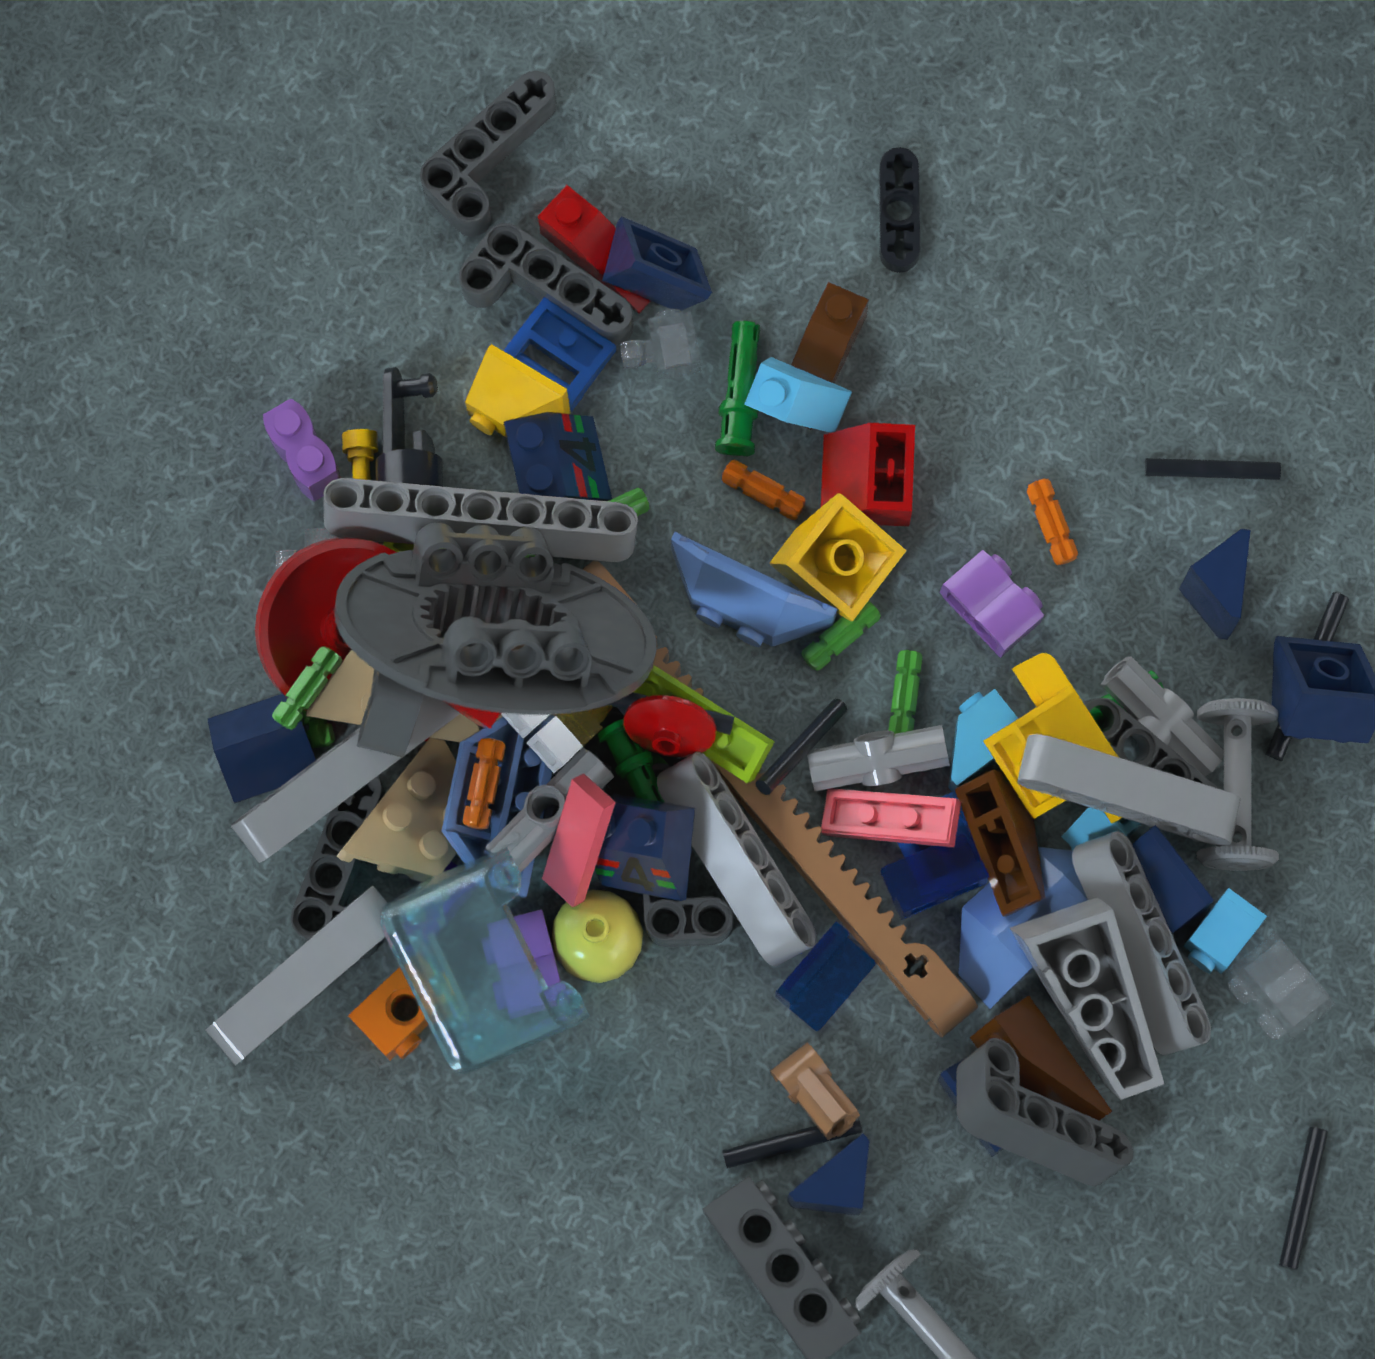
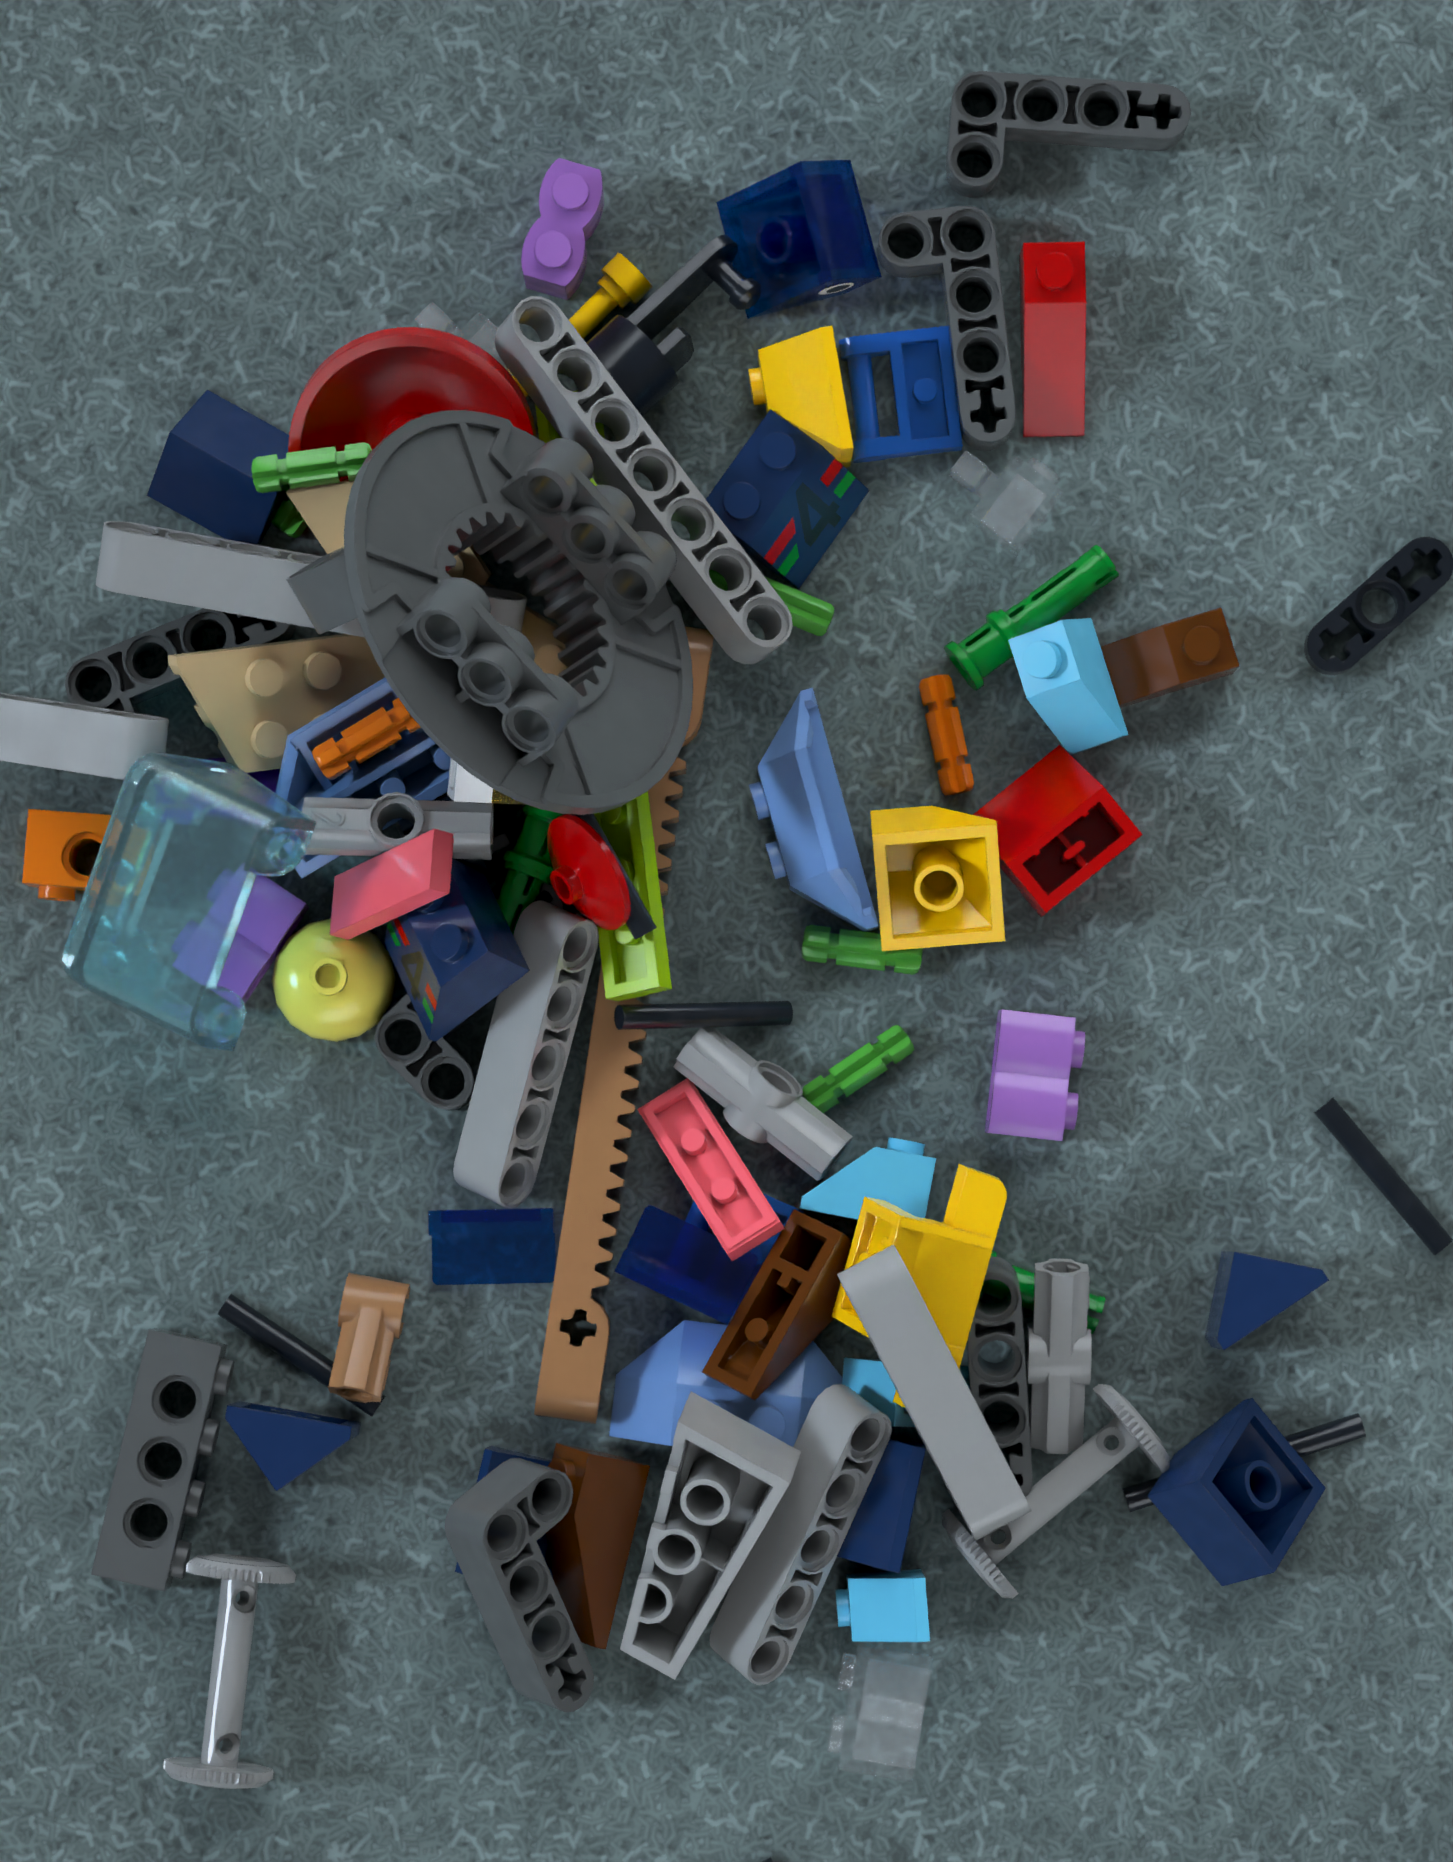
camera: 45 degrees right, 10 degrees up
dark blue slope [602,216,712,311] -> none
orange axle [1027,479,1078,565] -> none
none -> clear blue slope [716,160,882,319]

